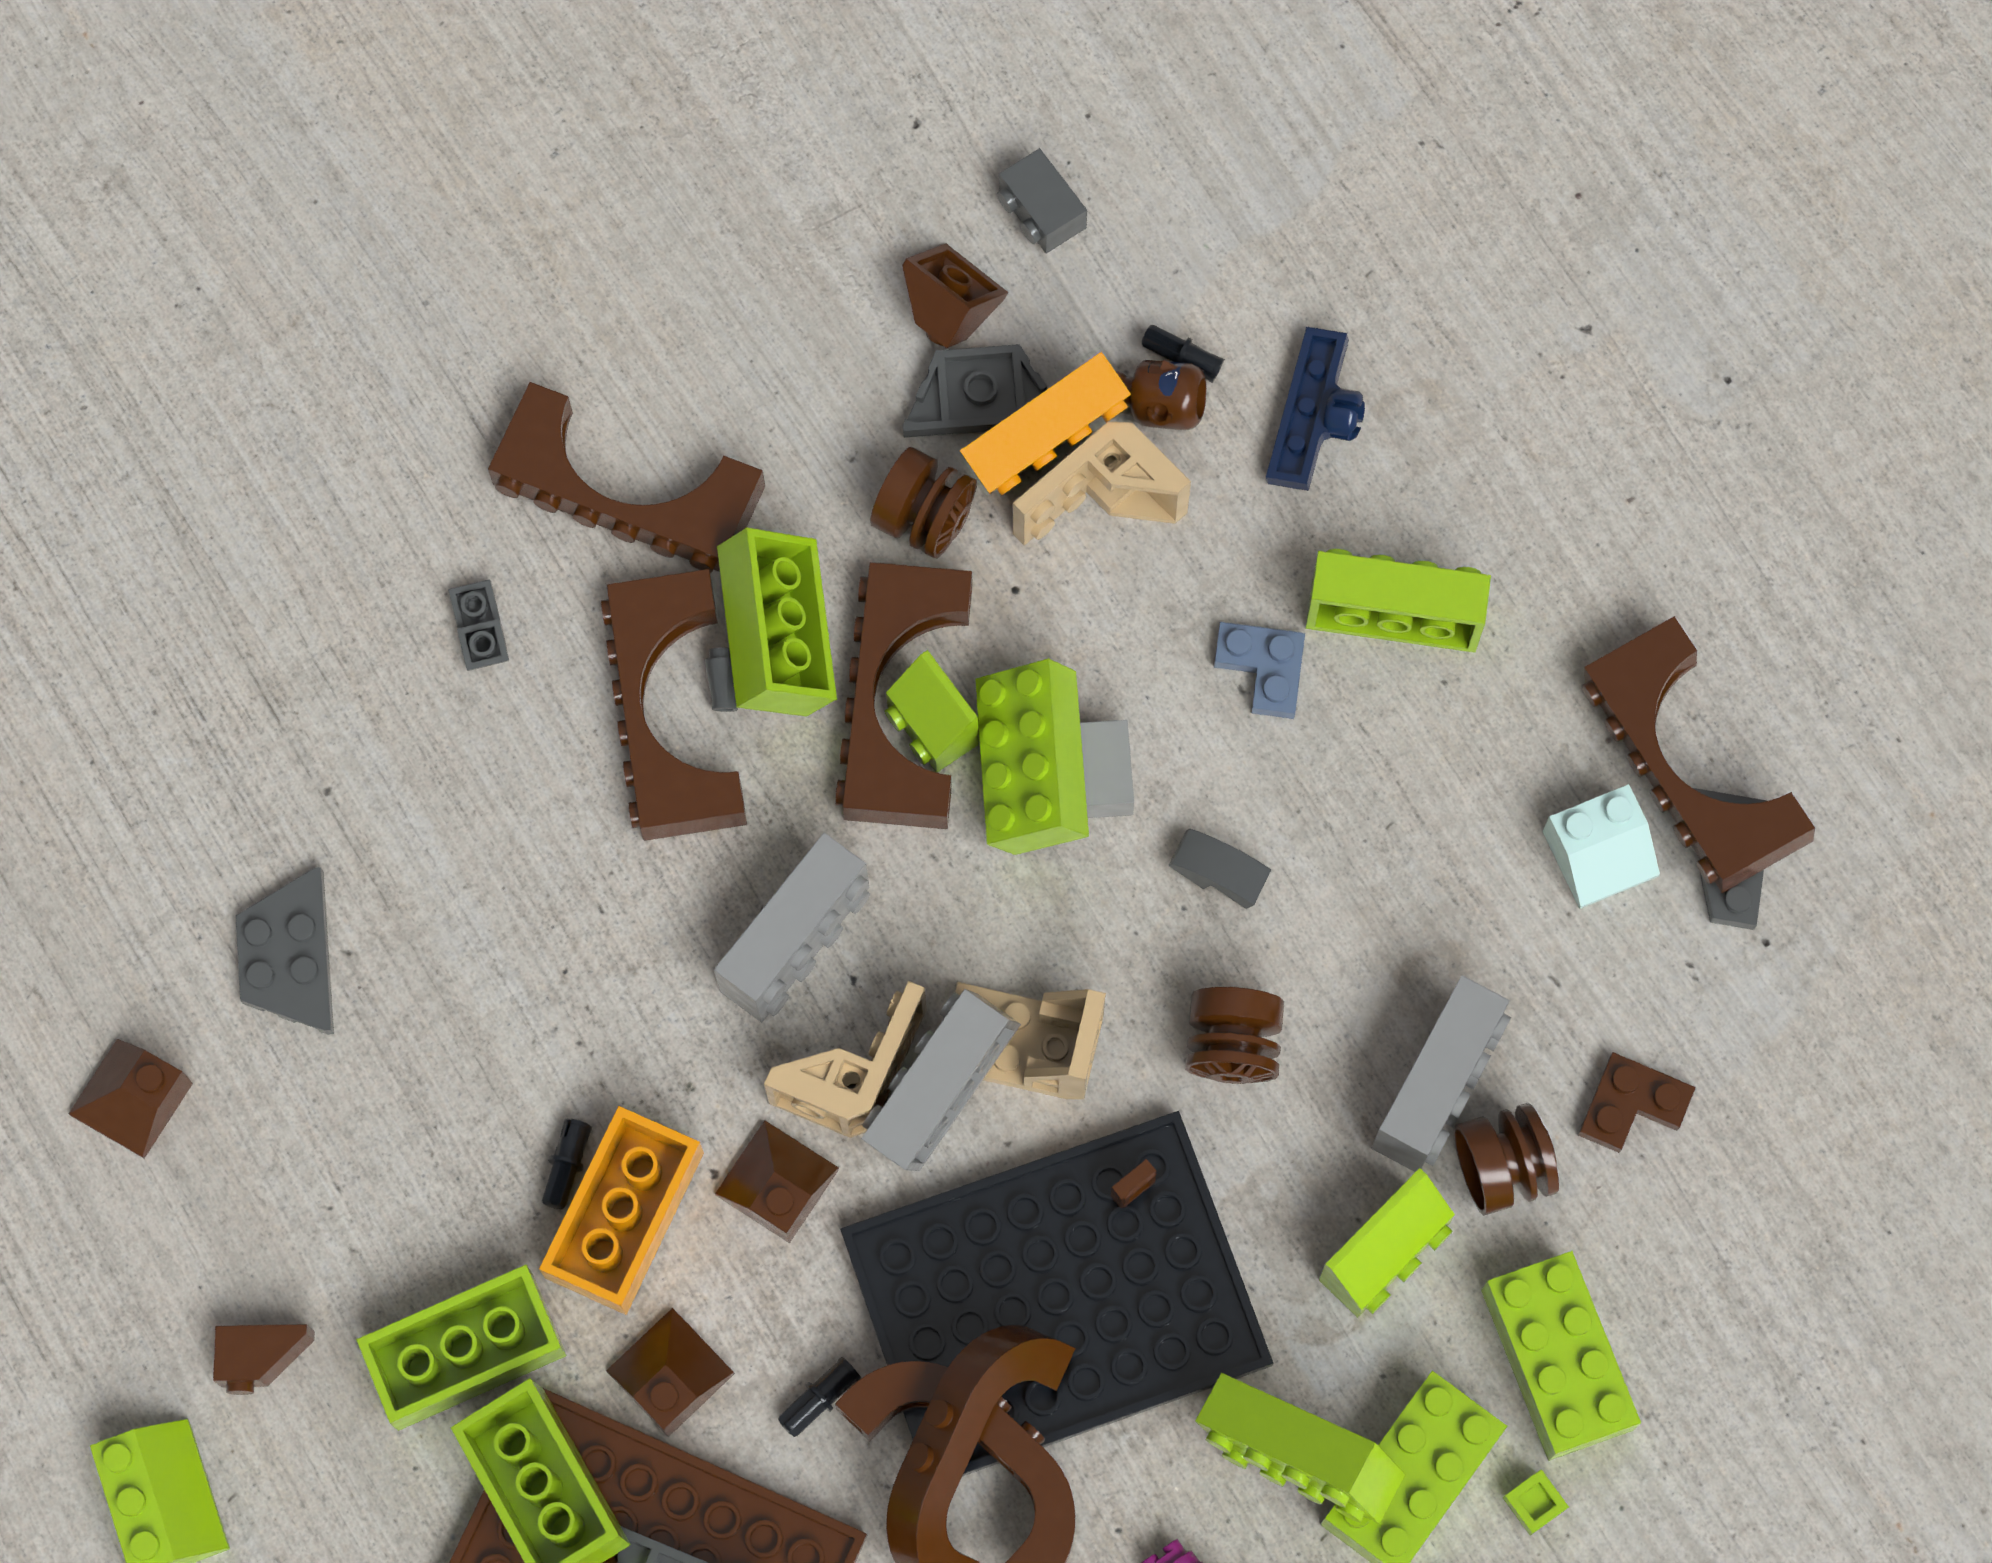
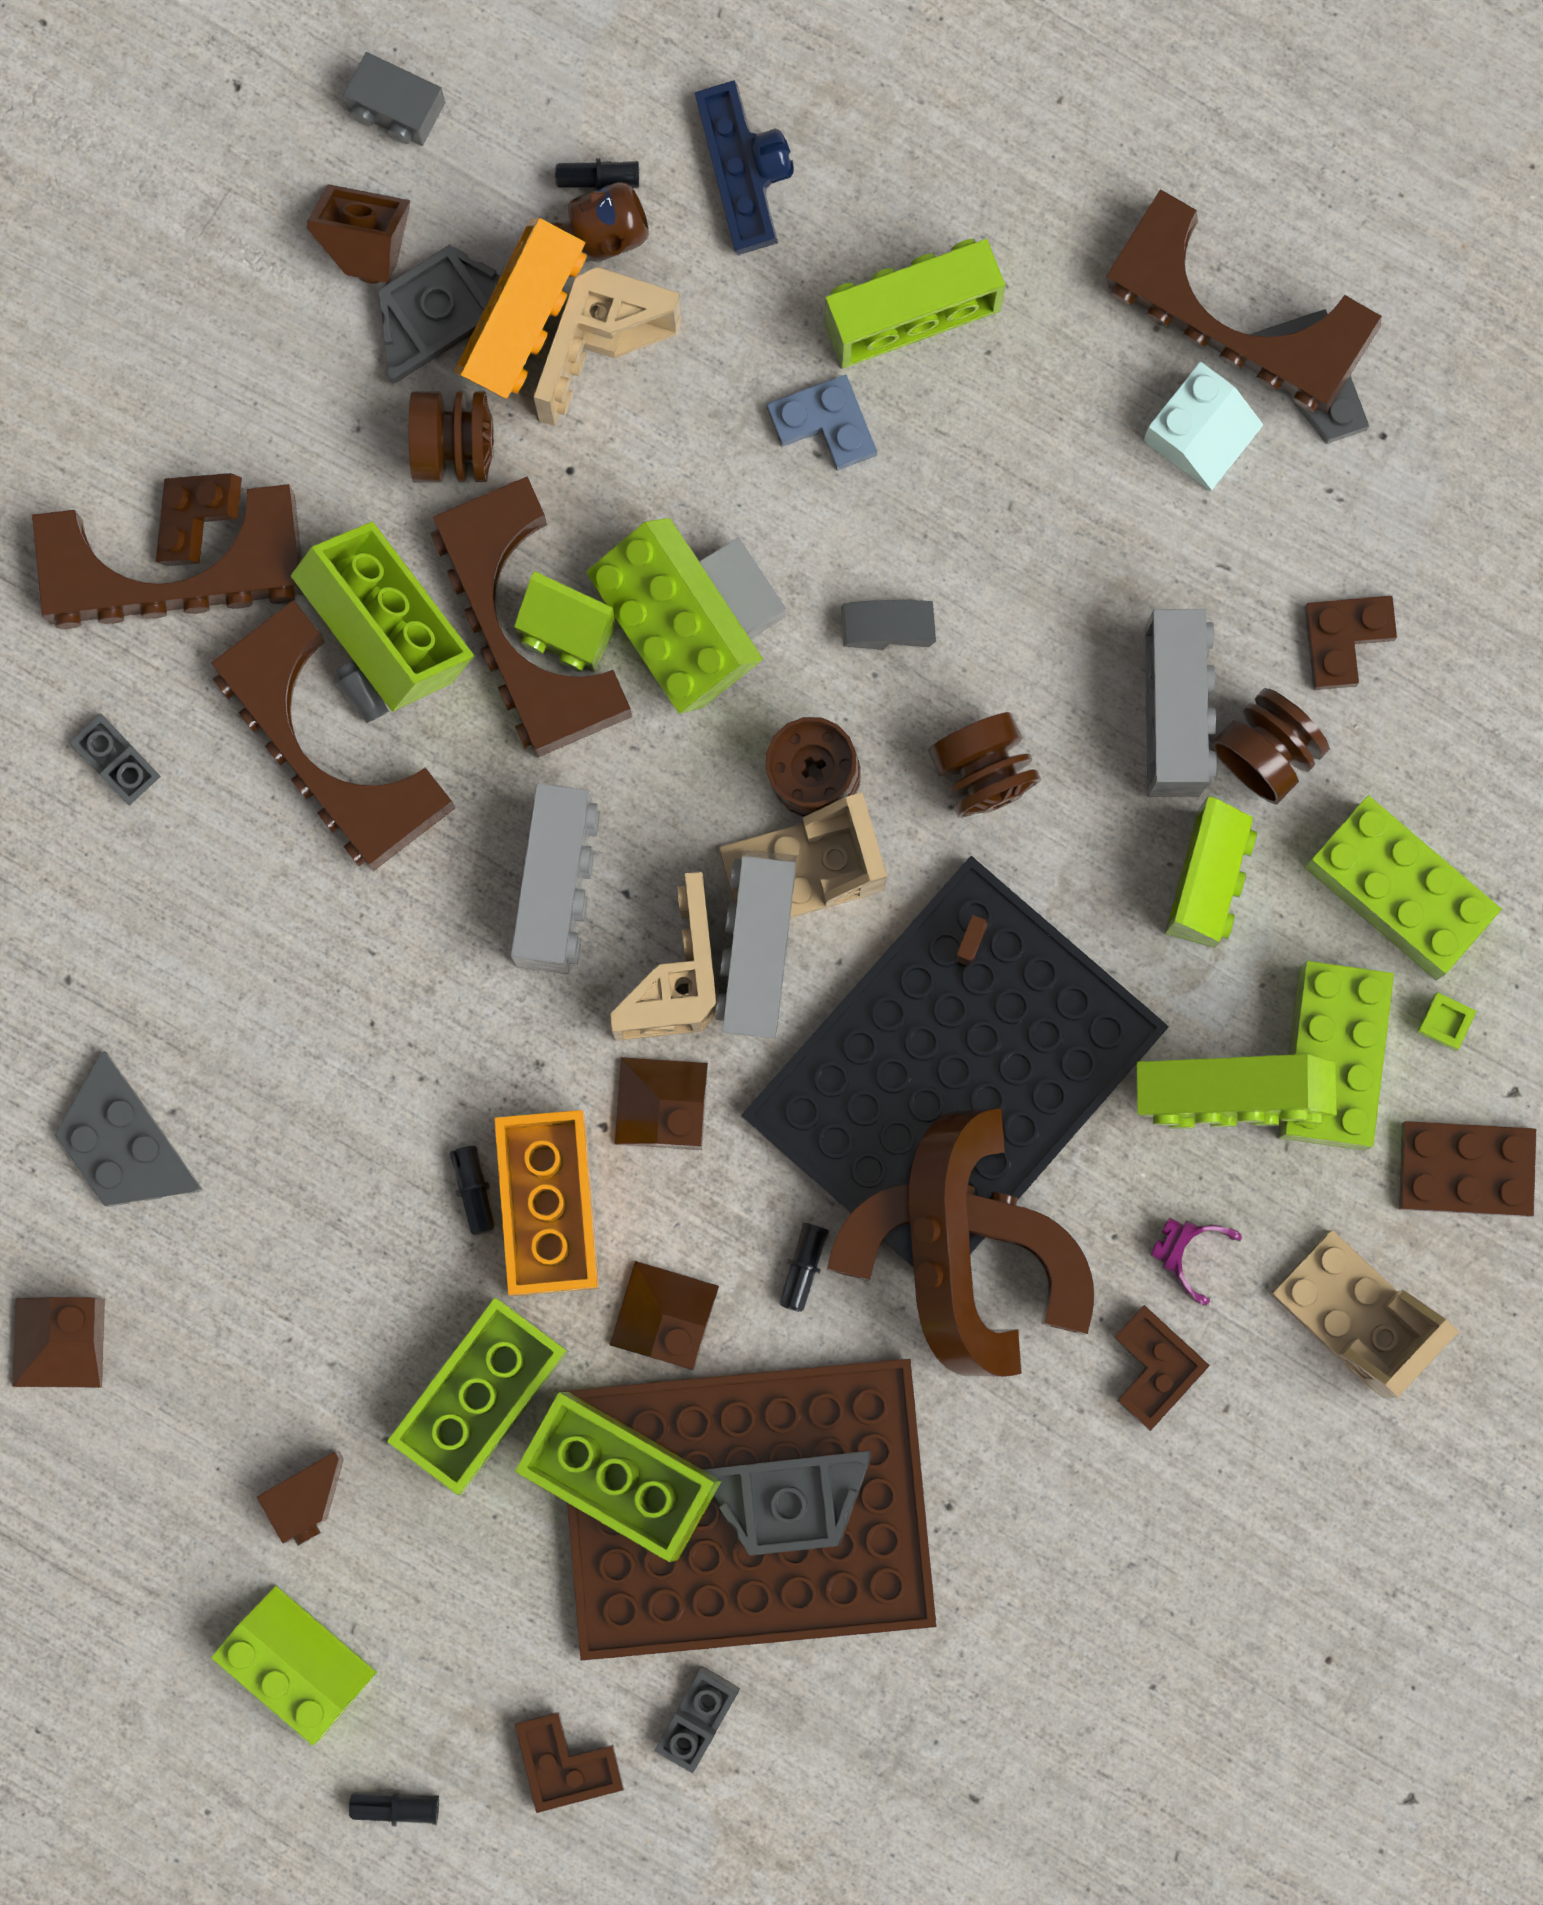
camera: 30 degrees left, 10 degrees up
none -> reddish brown plate [156,473,242,566]
none -> reddish brown wheel [766,717,861,817]

